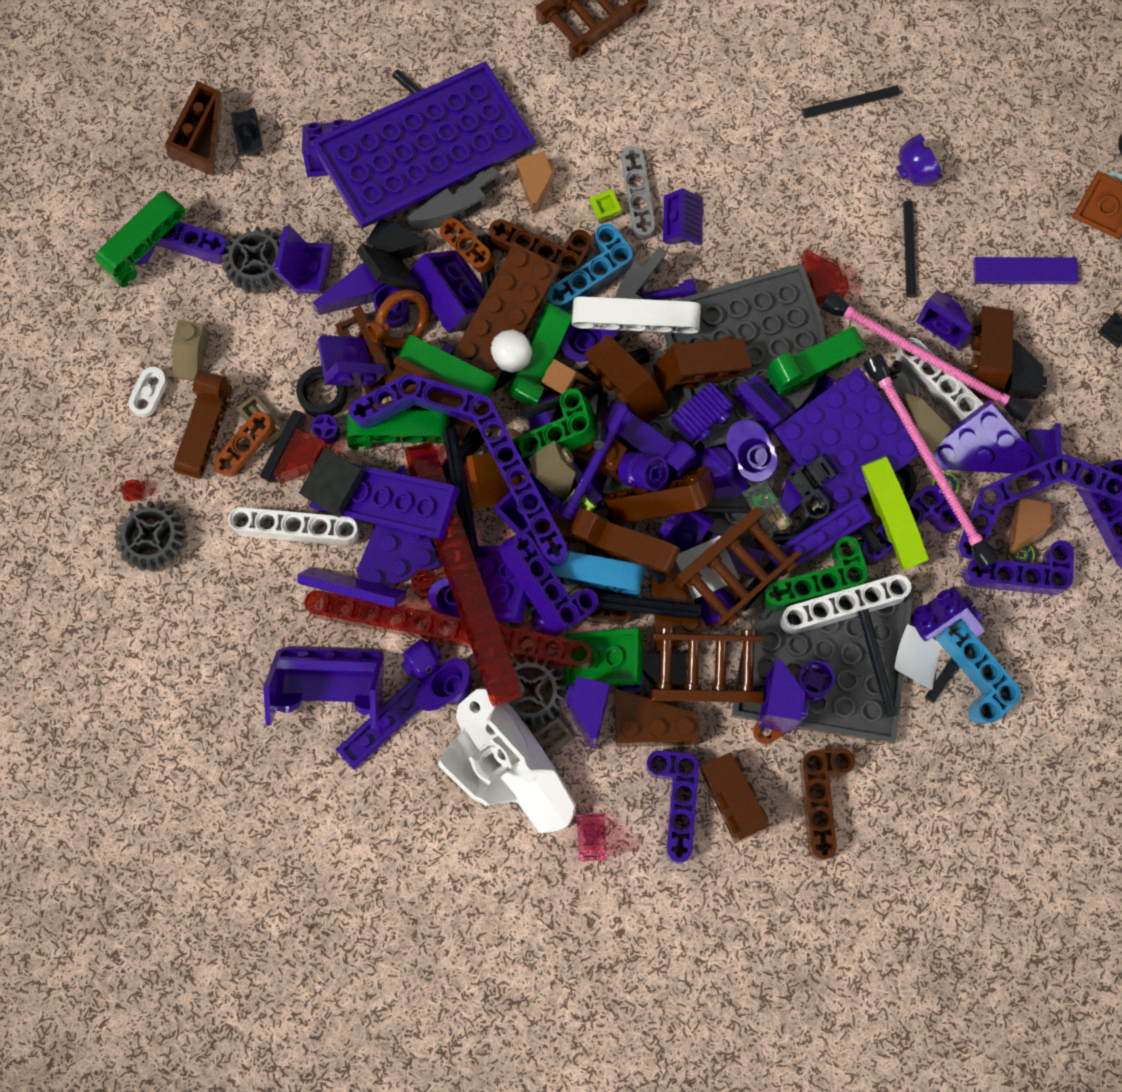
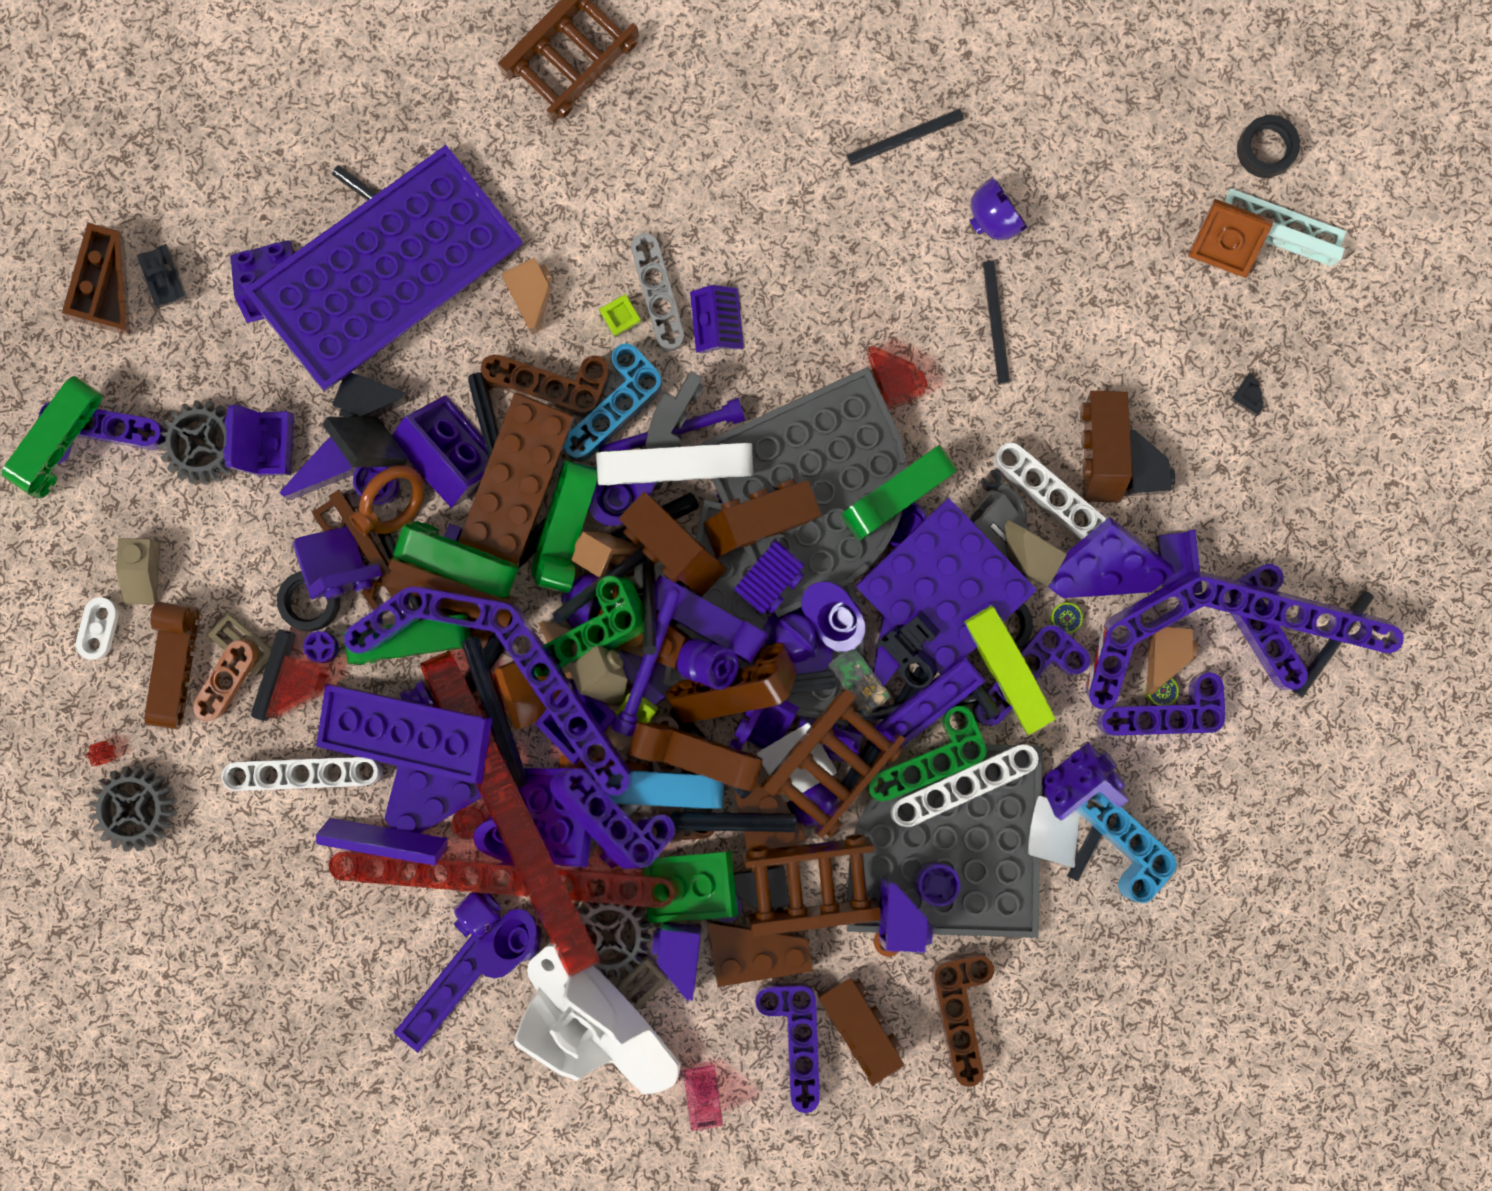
camera: 15 degrees left, 10 degrees up
dark purple windscreen [263,646,384,729] -> none
pearl dark grey tile [299,448,366,518] -> none
dark grey slope [407,166,500,231] -> none
dark orange beam [440,218,495,273] -> none
white hair [490,329,532,373] -> none
dark purple panel [733,374,793,433] -> none
bright pink hose [821,291,1034,423] -> none
black bar [858,608,897,717] -> none
bright pink hose [863,354,999,569] -> none
dark purple slope [916,290,972,350] -> none
dark purple tile [973,257,1079,285] -> none

